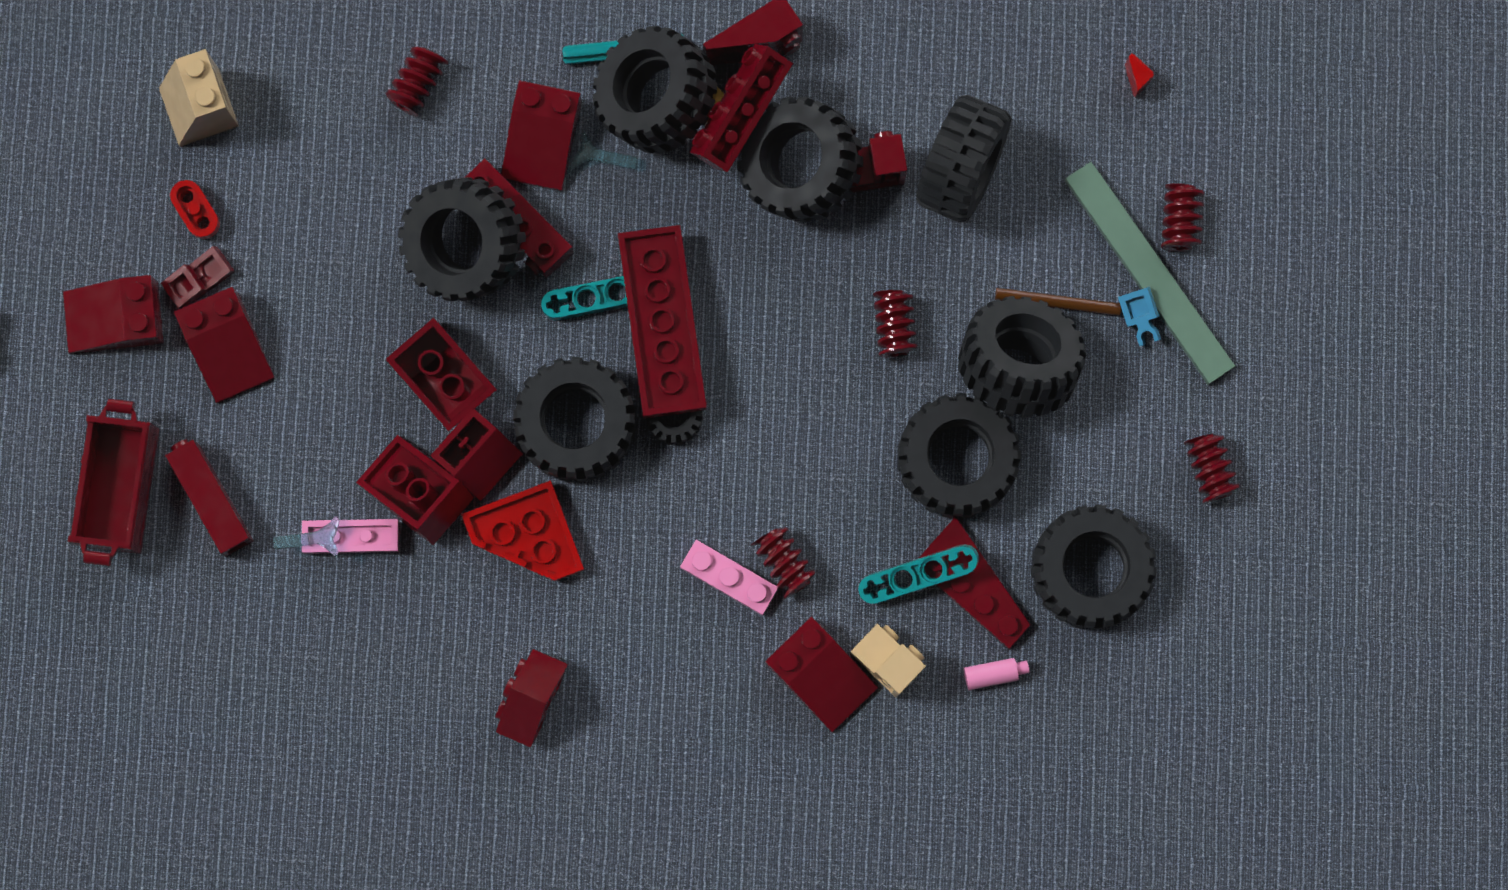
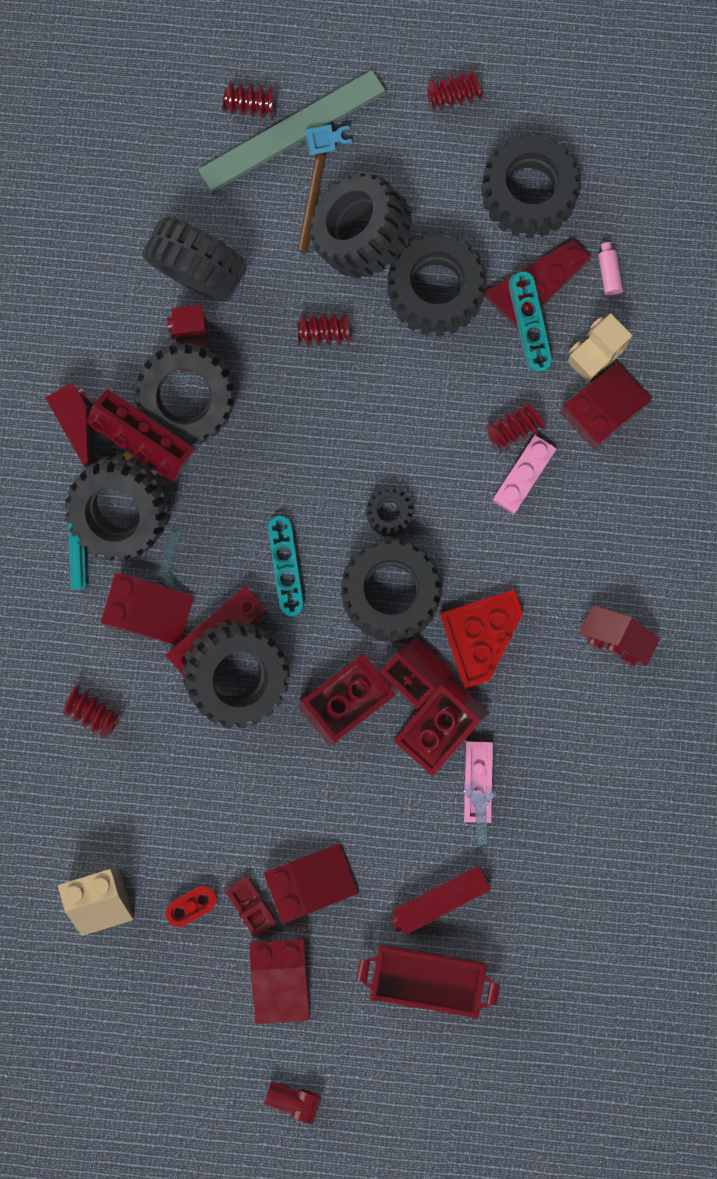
camera: 85 degrees left, 0 degrees up
dark red plate [618,225,707,419] -> none
red slope [1125,53,1154,97] -> none

